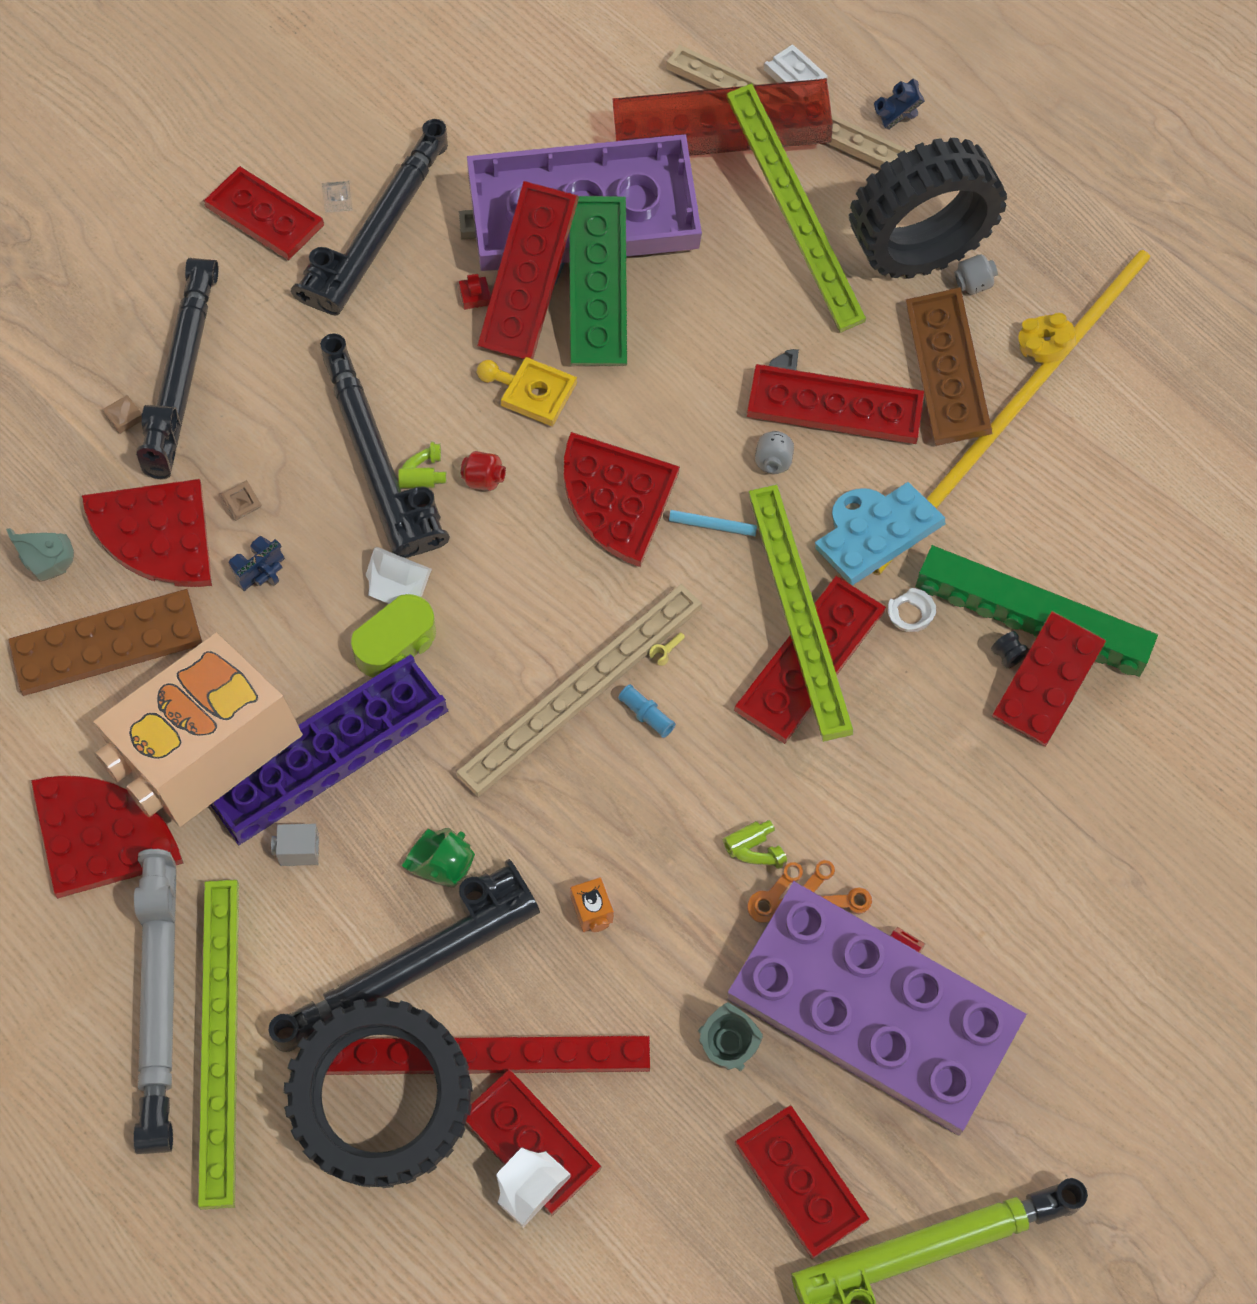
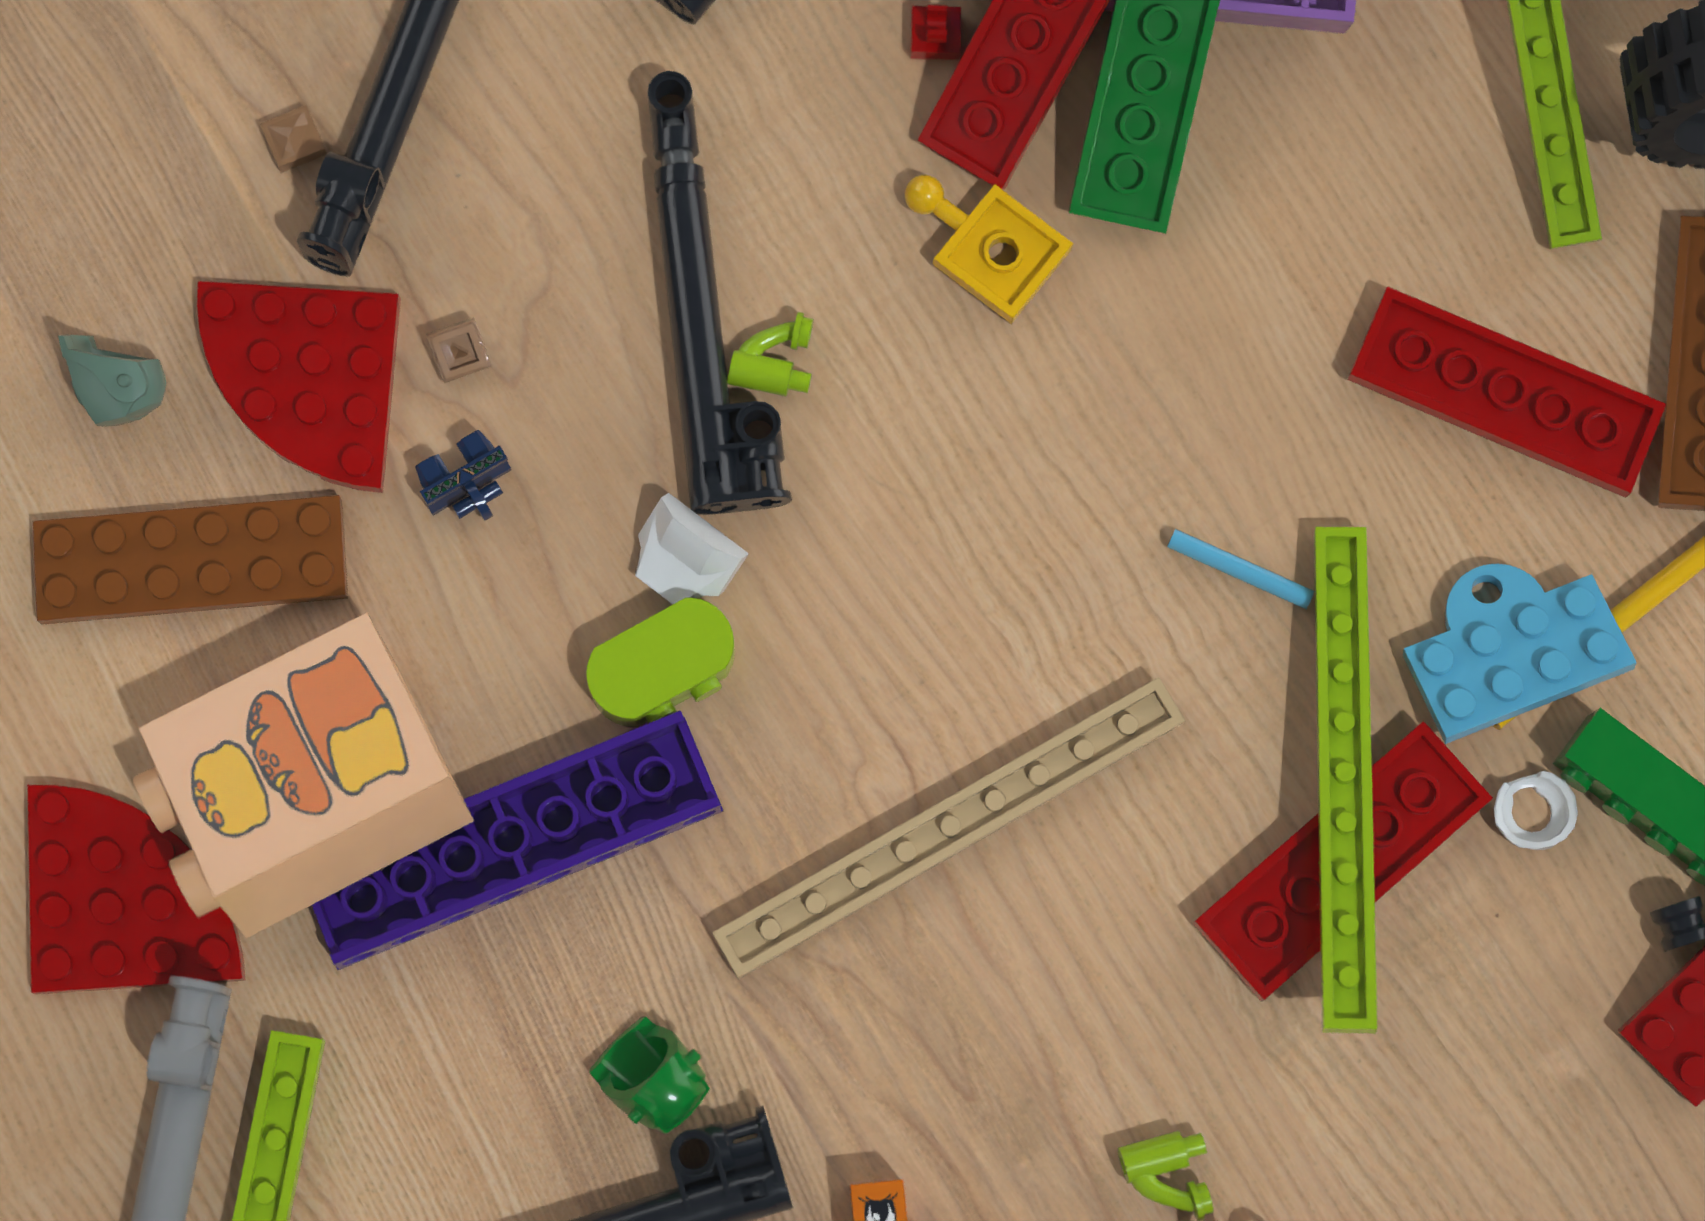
camera: 10 degrees right, 15 degrees up
light grey brick [271,824,319,866] -> none
red head [460,451,506,491] -> none
red plate [564,432,680,568] -> none
dark azure pin [618,684,676,738] -> none
light yellow hand [649,632,685,666] -> none
light grey head [755,431,794,474] -> none
dark grey tile [769,349,799,370] -> none

